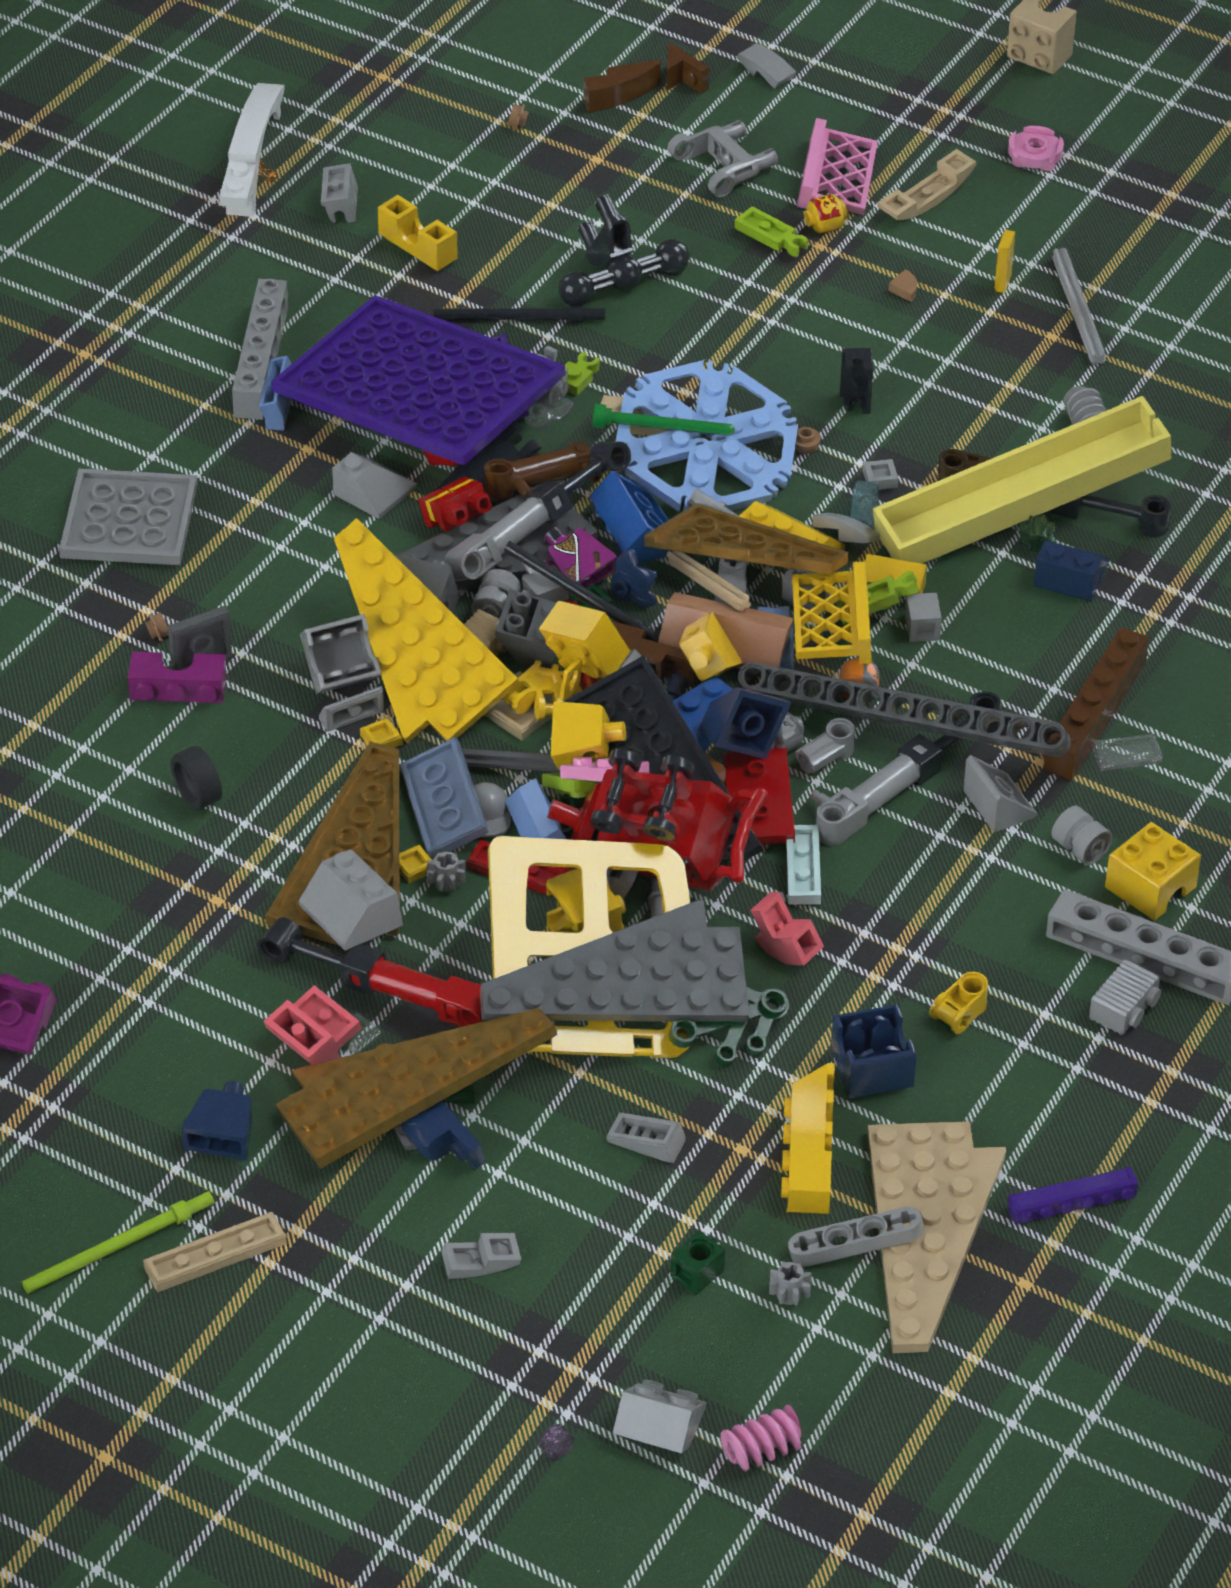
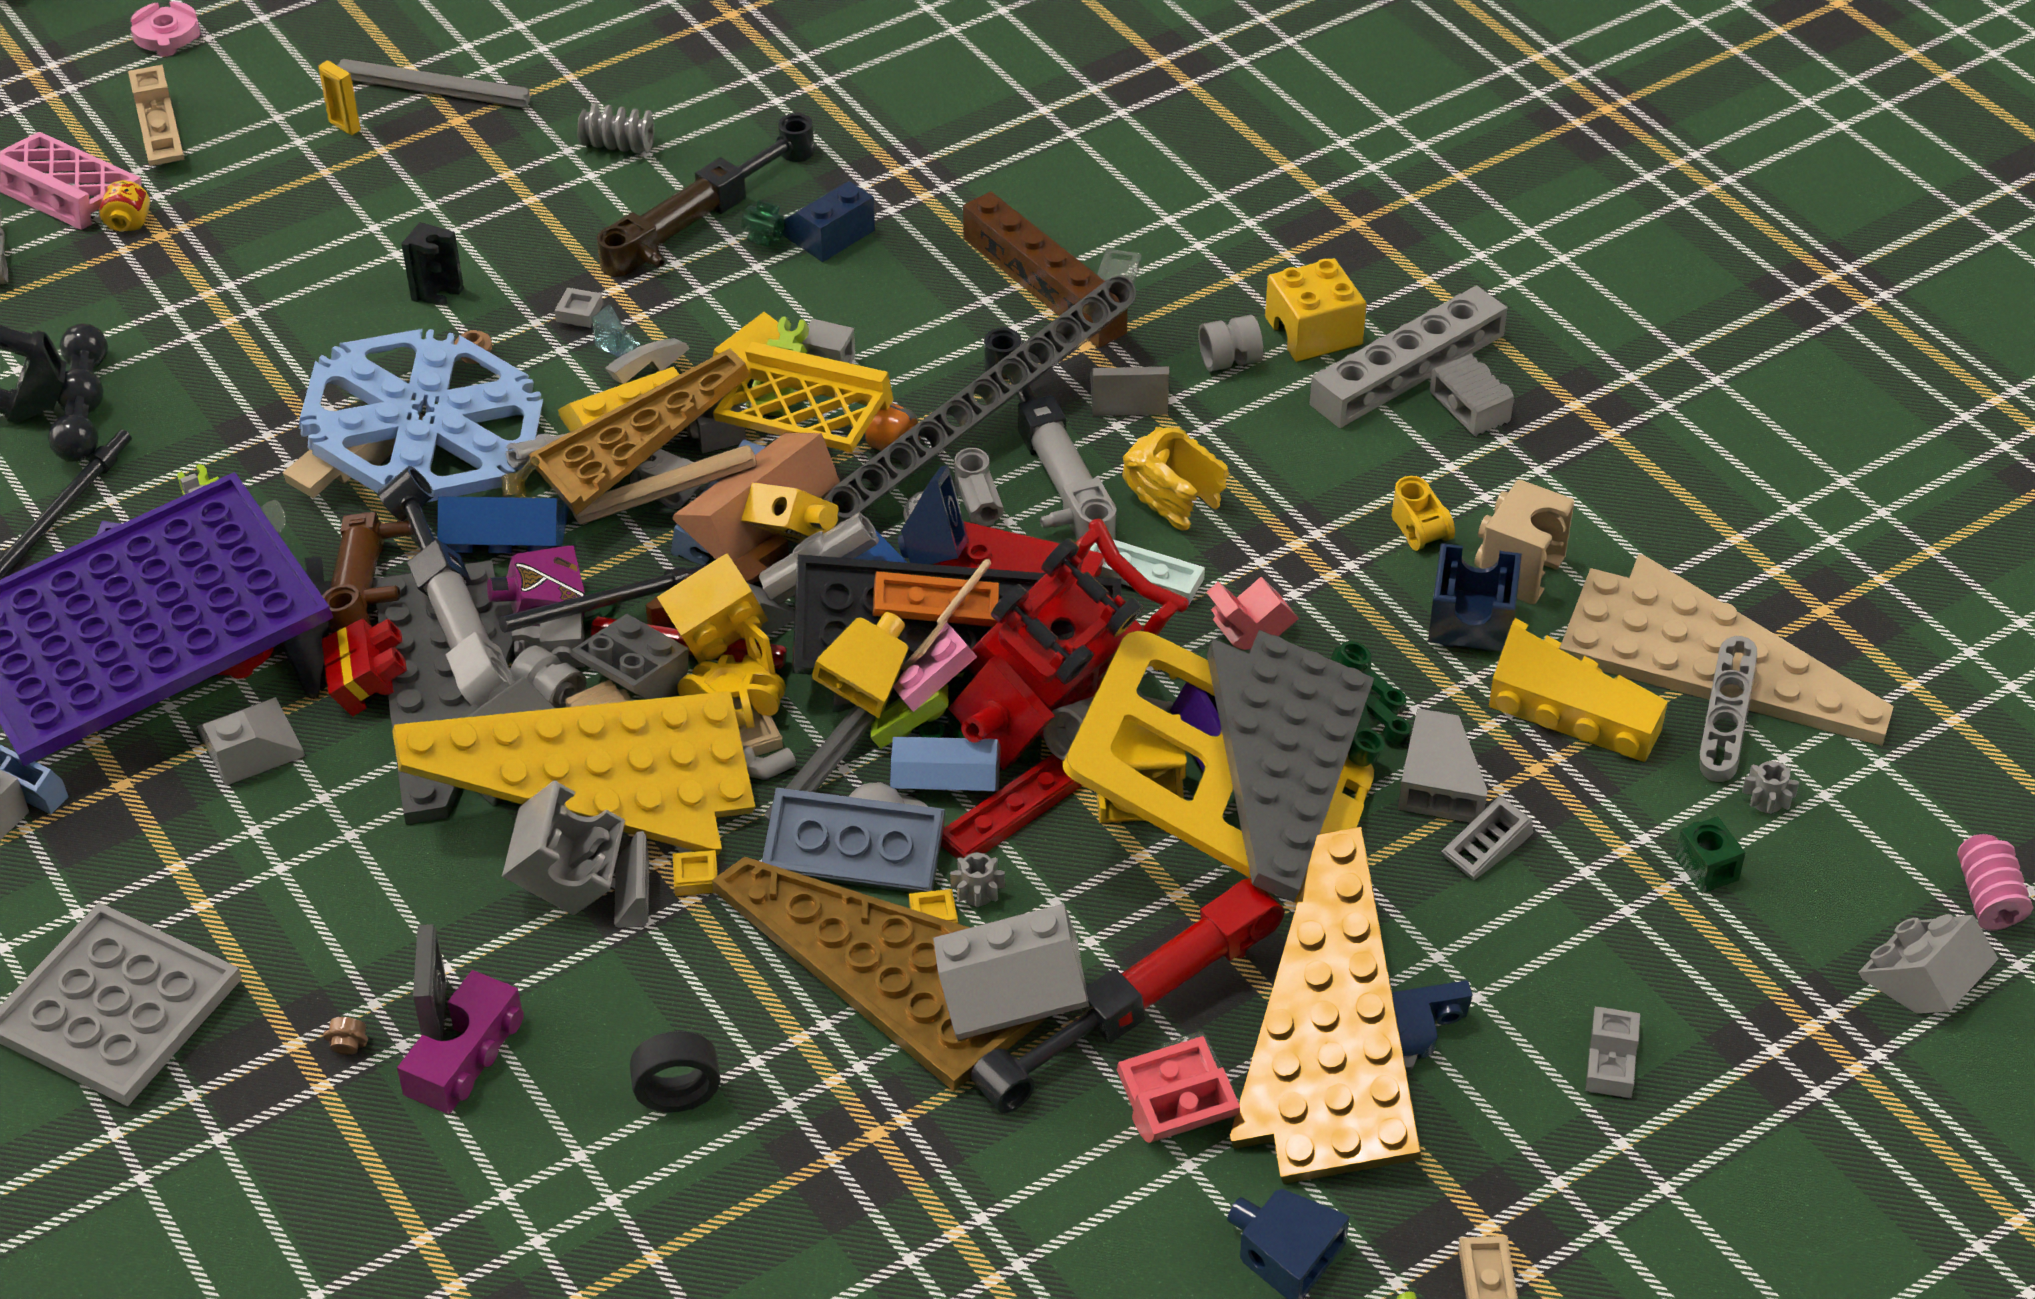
camera: 65 degrees left, 0 degrees up
clear purple bush [538,1424,575,1461] -> none
green piece [592,404,735,436] -> none
dark blue plate [611,549,657,608] -> none
lime plate [734,206,808,257] -> none
light yellow piece [873,396,1171,564] -> none
medium nougat tile [888,269,917,302] -> none
dark purple piece [1007,1167,1138,1224] -> none
none -> clear yellow hand [501,456,540,498]
none -> light grey arm [743,746,796,780]
none -> light grey piece [759,512,879,604]
none -> orange plate [873,571,999,627]
none -> tan piece [901,559,991,671]
none -> yellow piece [1122,427,1229,531]
none -> light grey slope [1398,708,1488,823]
none -> tan piece [1474,479,1574,605]

